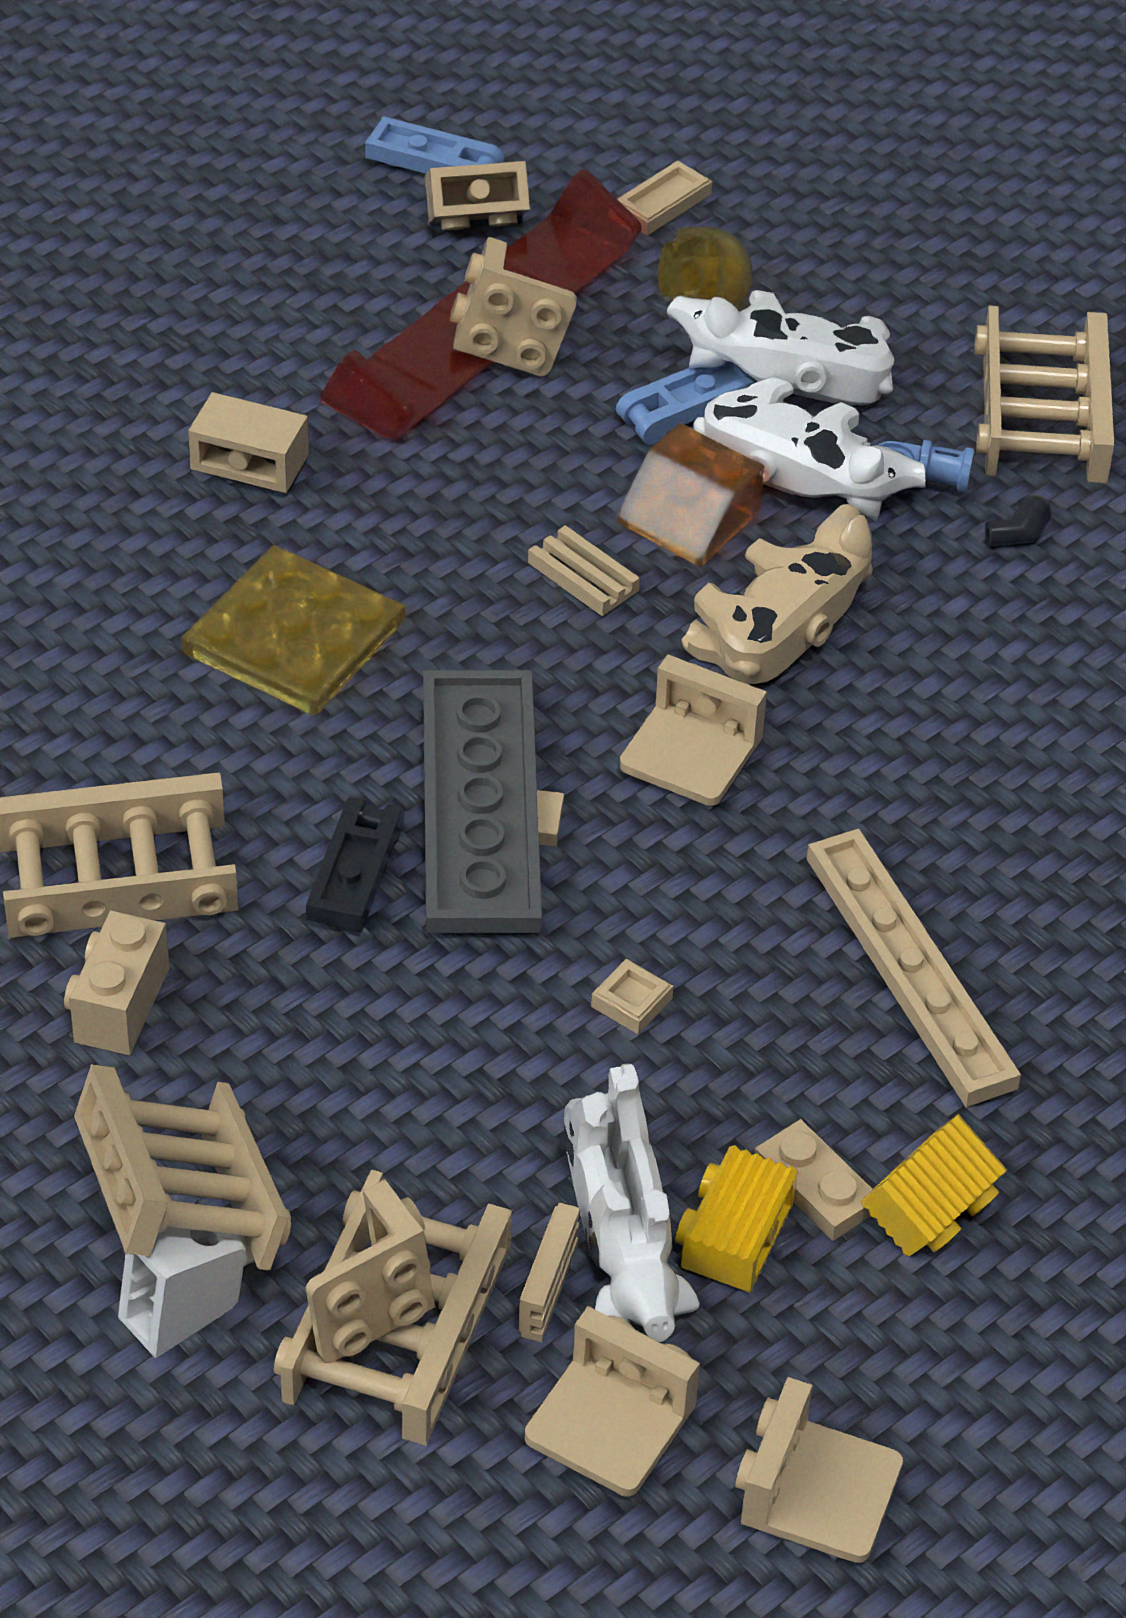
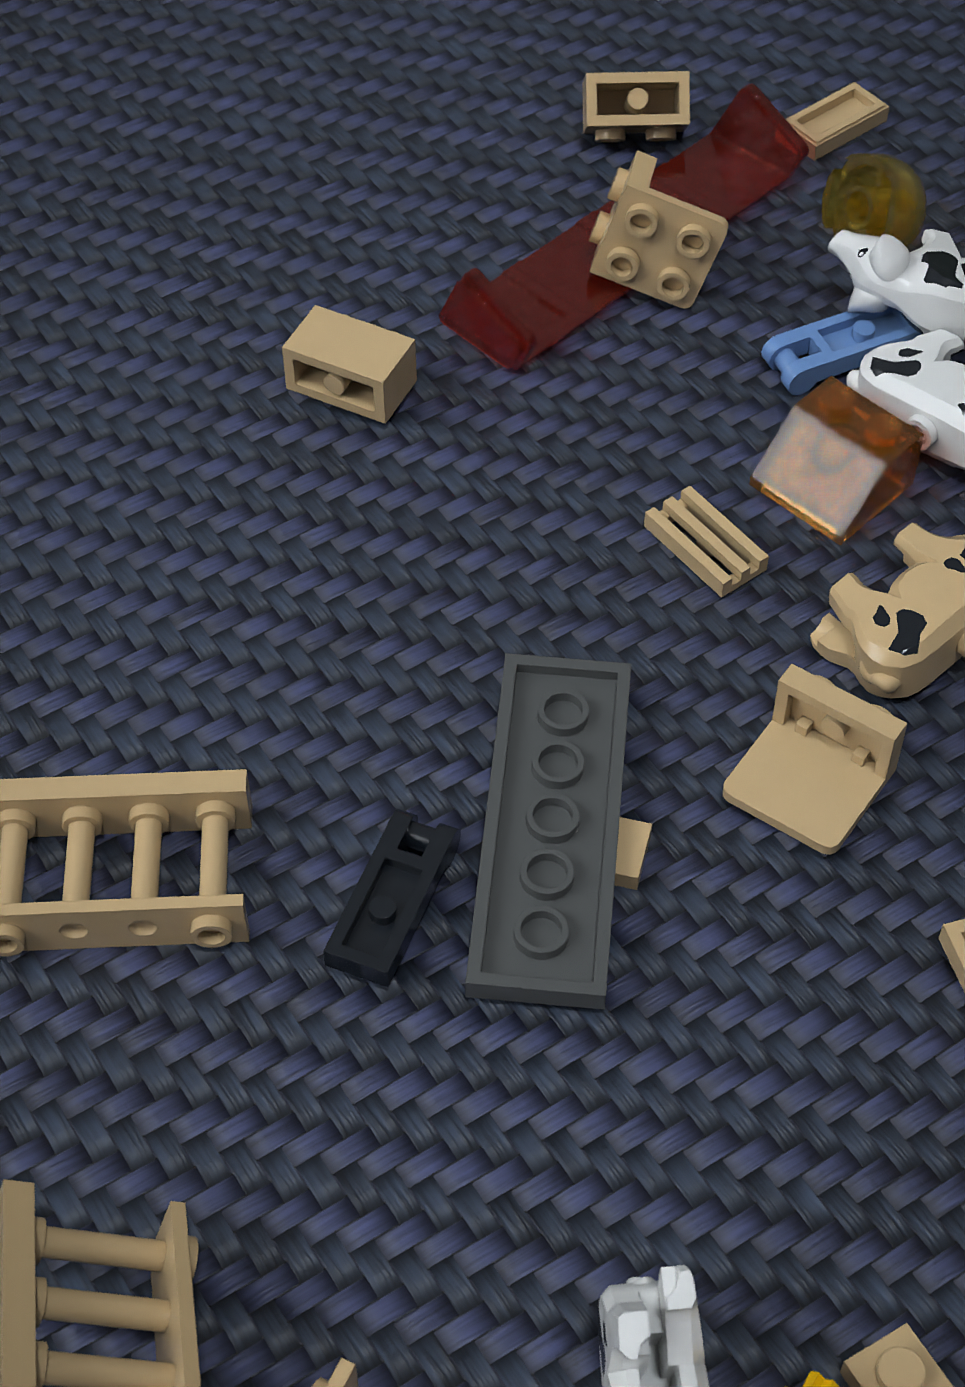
camera: 10 degrees right, 5 degrees up
tan brick [64,910,169,1056] -> none
clear yellow plate [181,545,405,716] -> none
medium blue plate [365,116,504,174] -> none
tan tile [591,959,673,1035] -> none

